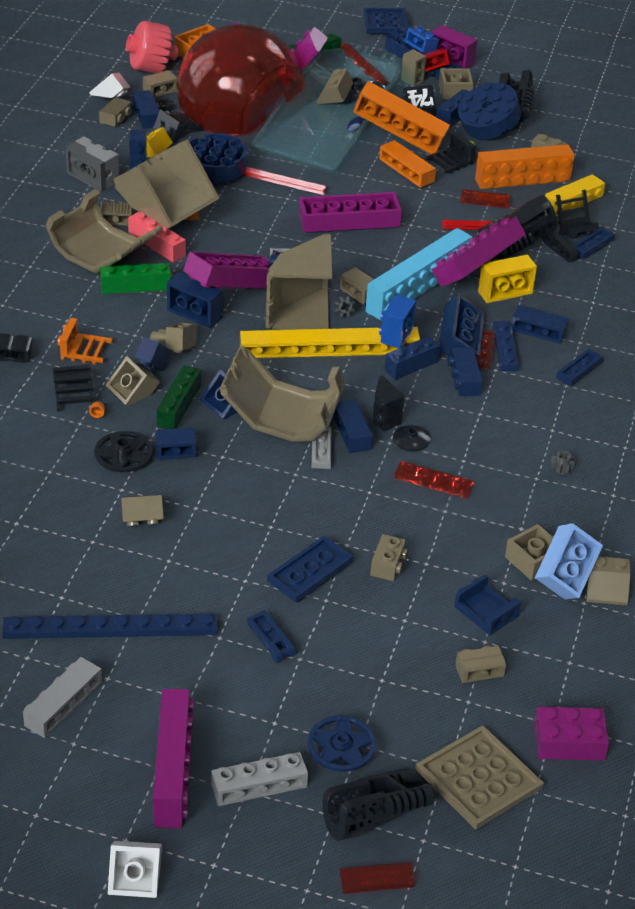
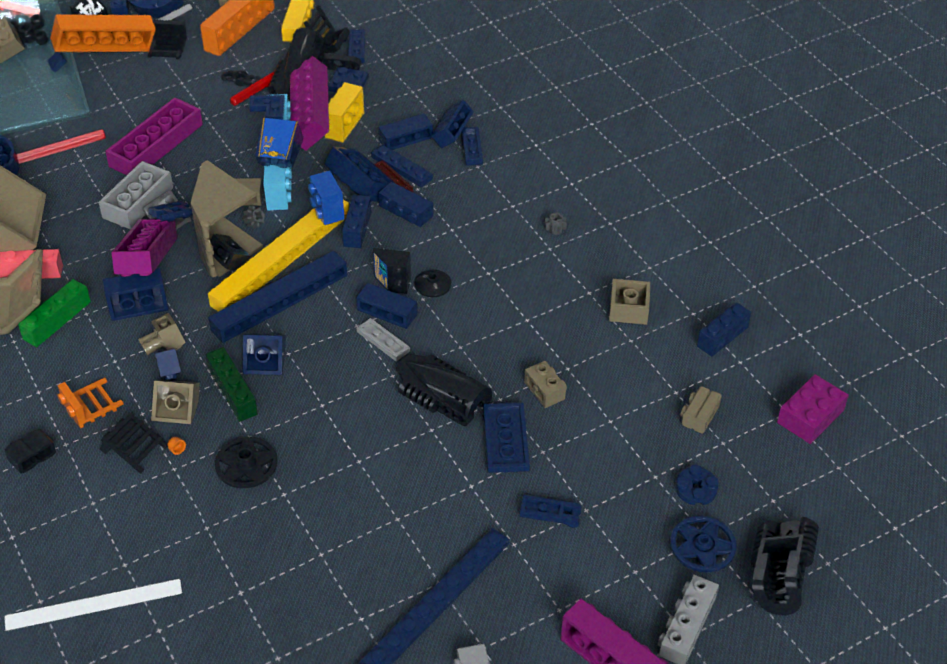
camera: 45 degrees left, 5 degrees up
dark tan slope [120,495,163,526] -> none
dark blue brick [156,428,196,460] -> none
dark tan windscreen [220,345,344,442] -> none
clear red tile [339,863,415,894] -> none
orange brick [379,140,436,188] -> none
clear red plate [394,461,474,499] -> none
dark tan plate [415,725,544,830] -> none
dark blue panel [455,575,521,636] -> none
clear red tile [460,189,510,208] -> none
light blue brick [535,523,603,600] -> none
dark tan slope [586,556,630,606] -> none
none -> light grey brick [98,161,173,230]
none -> light grey tile [158,4,193,21]
none -> dark blue brick [208,251,347,343]
none -> black brick [210,234,250,270]
none -> black piece [221,70,261,86]
none -> dark blue plate [249,95,285,120]
none -> slope [255,118,304,168]
none -> dark blue plate [328,67,369,92]
none -> black connector [396,353,492,426]
none -> dark blue brick [431,99,474,148]
none -> dark blue plate [676,465,719,505]
none -> dark blue brick [697,302,751,357]

